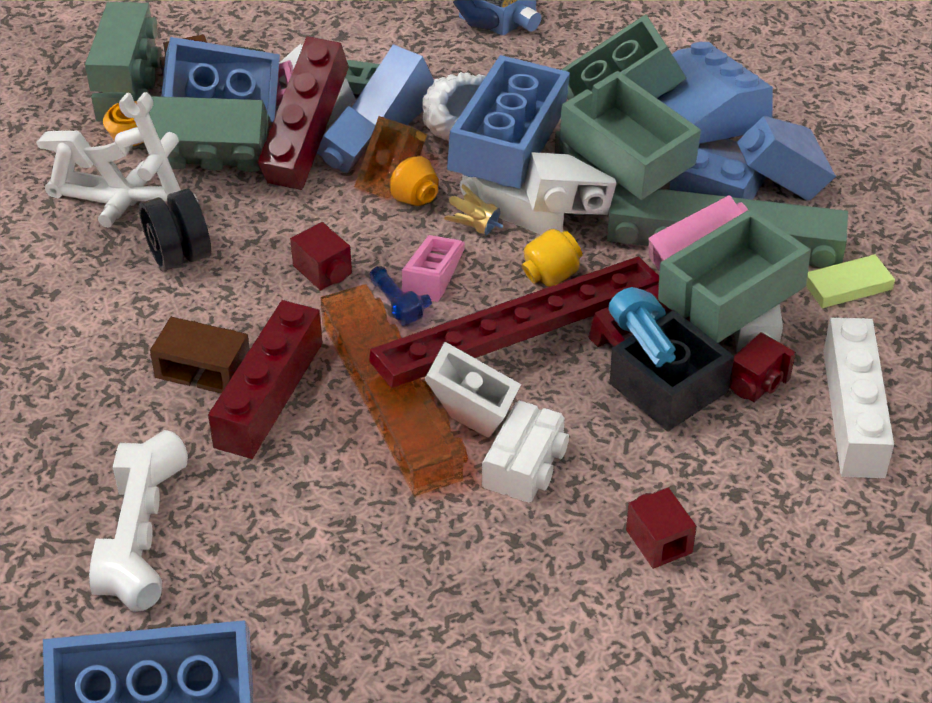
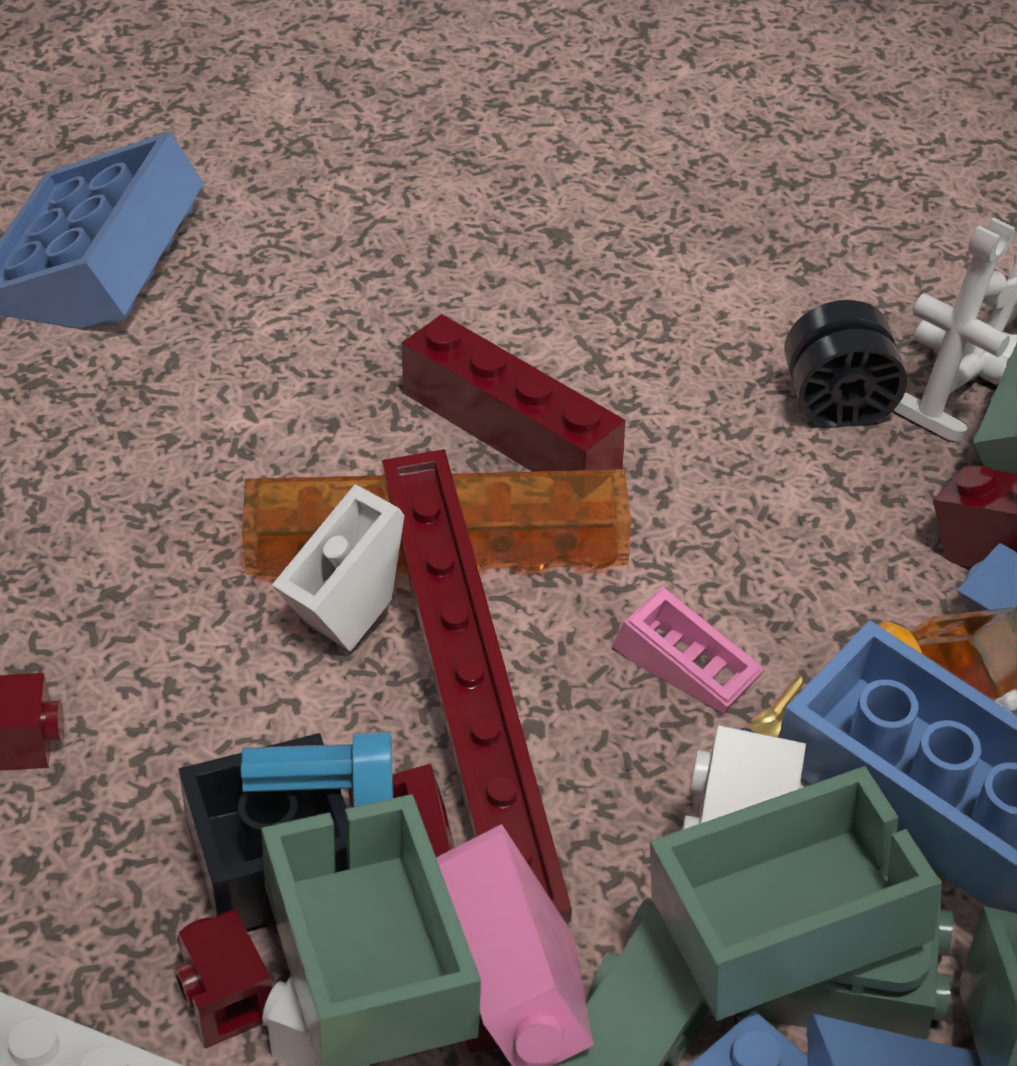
camera: 110 degrees right, 0 degrees up
white plate [89,430,188,612] -> none
reddish brown piece [150,316,250,393] -> none
dark red brick [290,222,352,291] -> none
clear blue piece [369,266,432,326] -> none
white brick [482,400,569,503] -> none
yellow head [522,229,583,287] -> none

